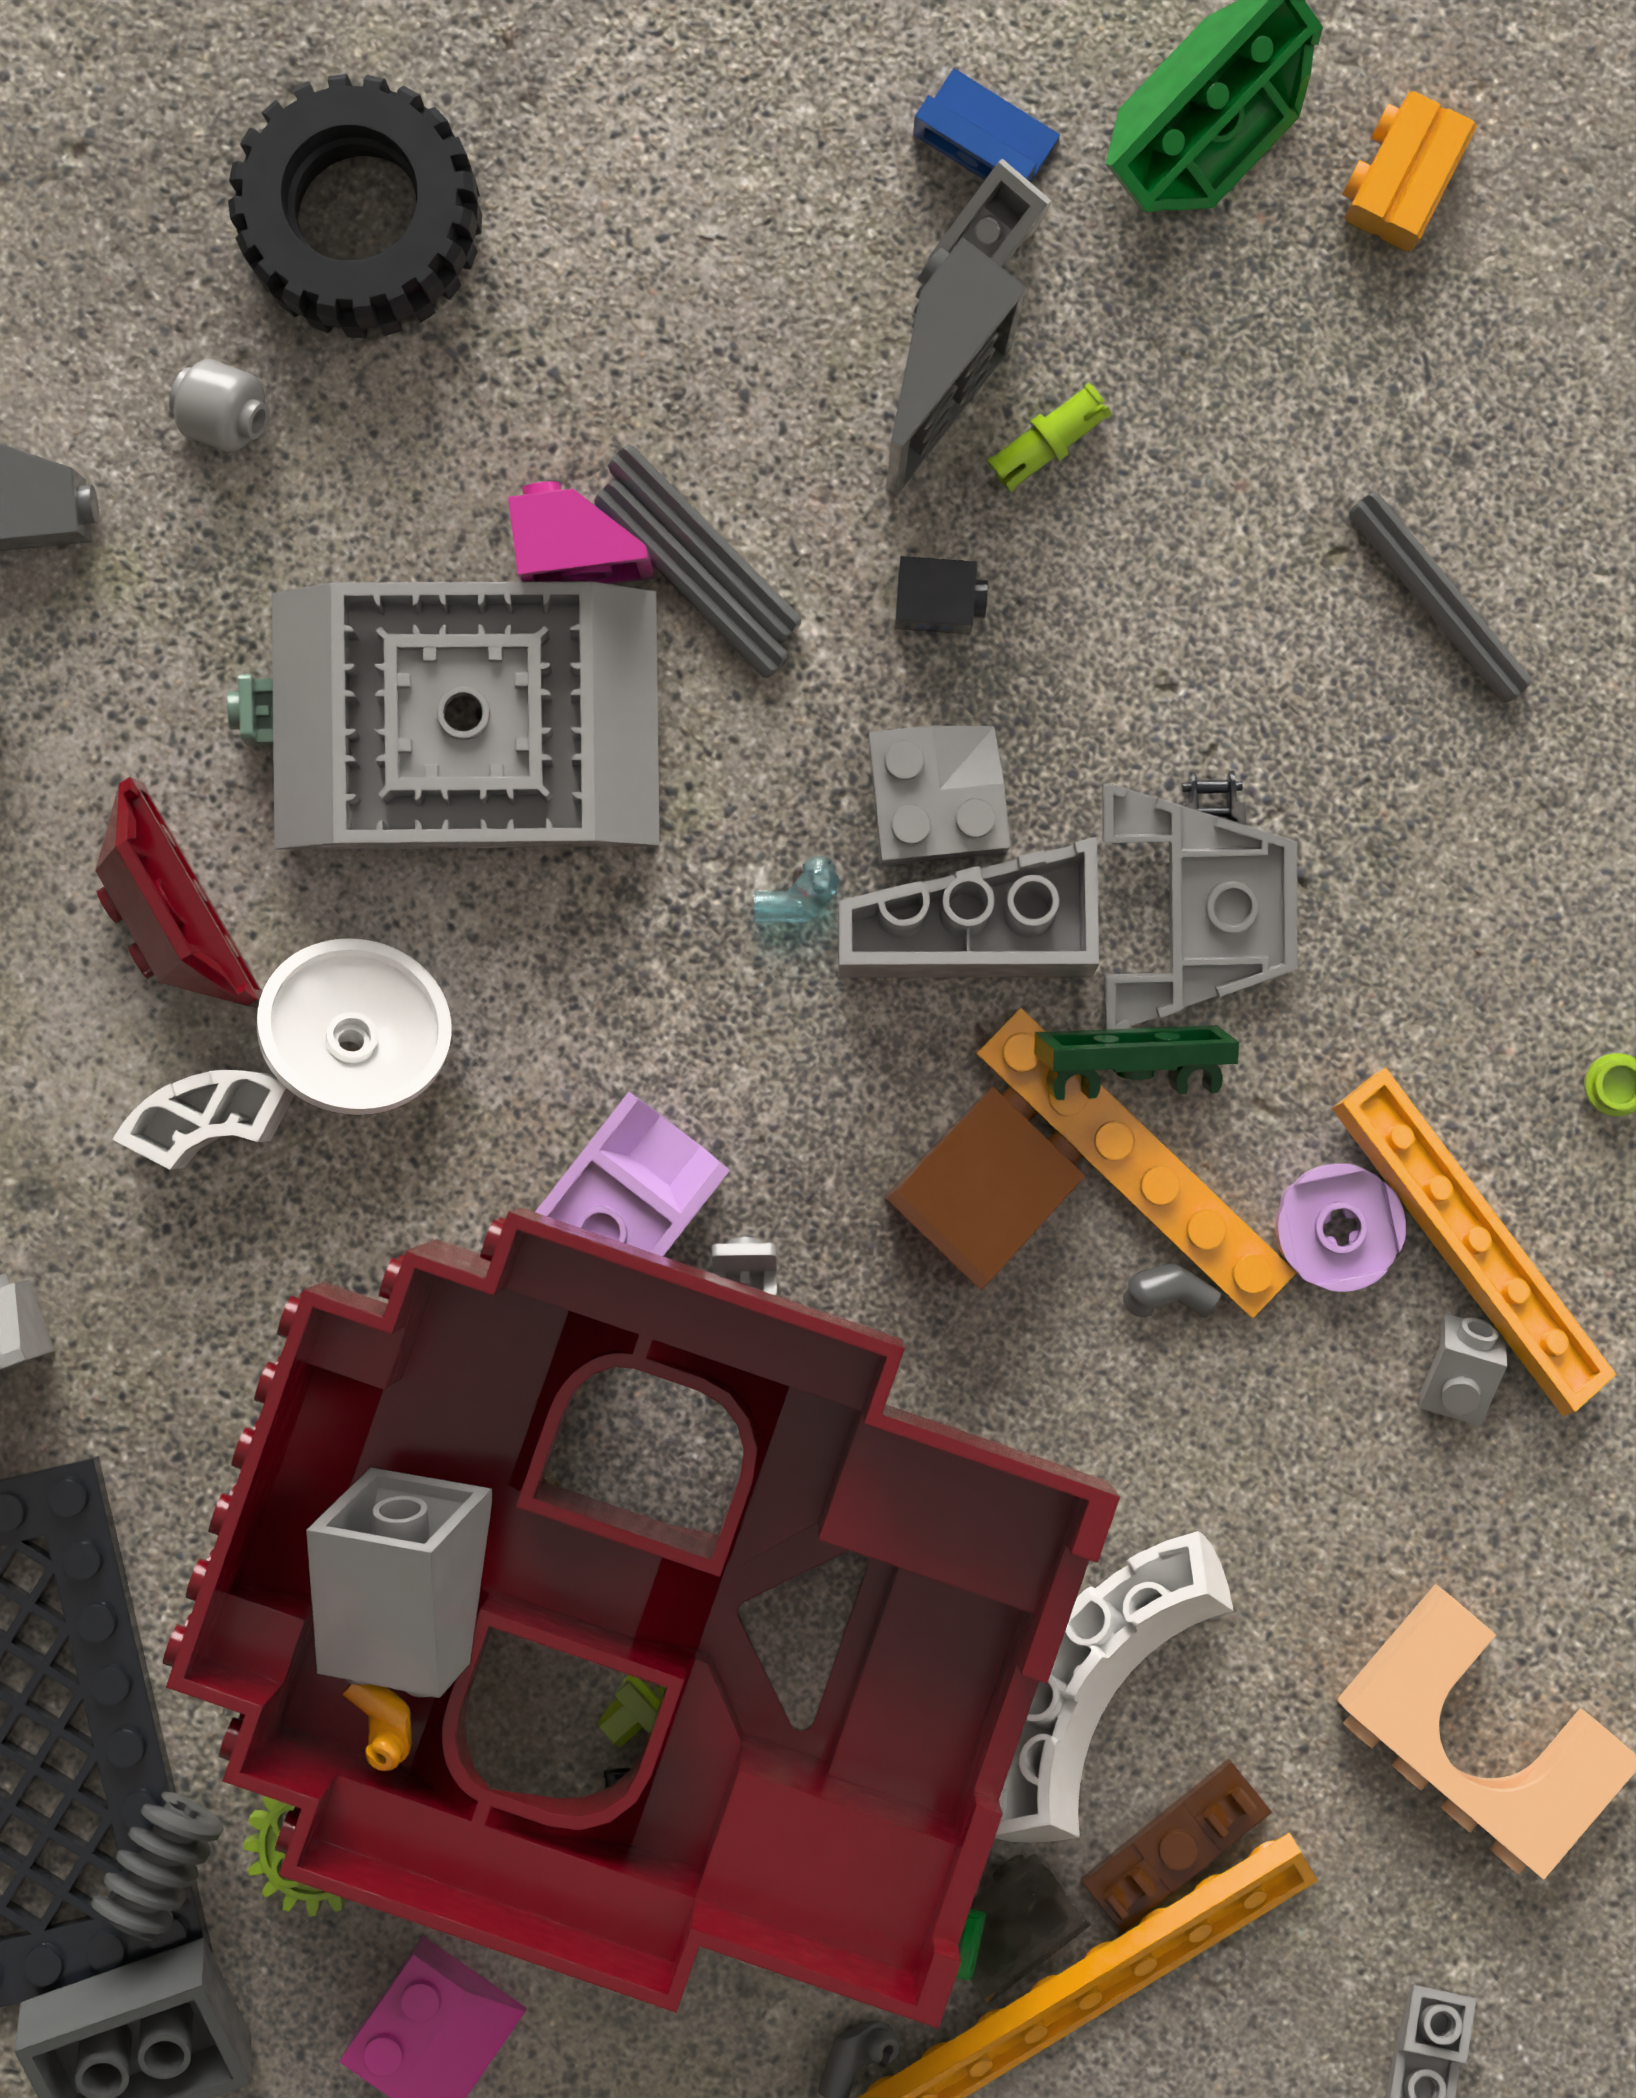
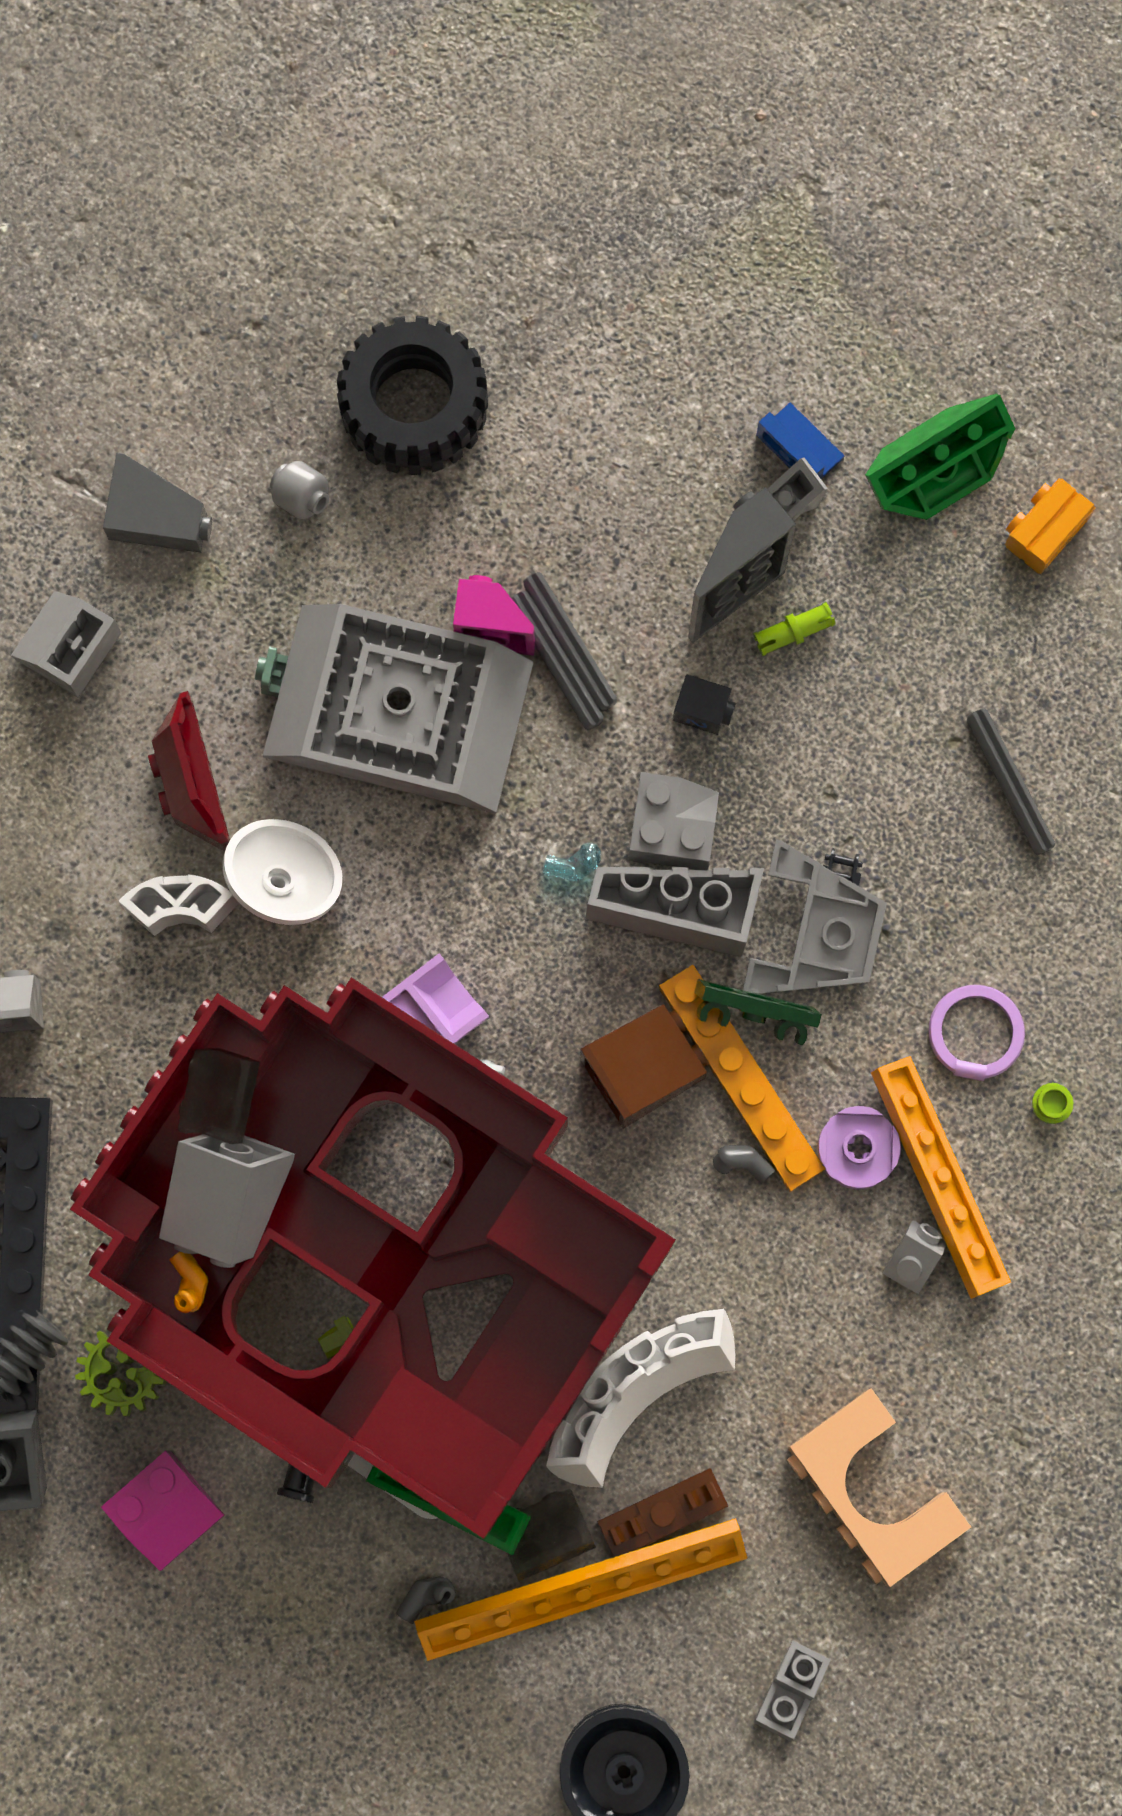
camera: 15 degrees right, 10 degrees down
none -> clear smoke bracket [178,1048,260,1145]
none -> lavender piece [929,985,1025,1081]

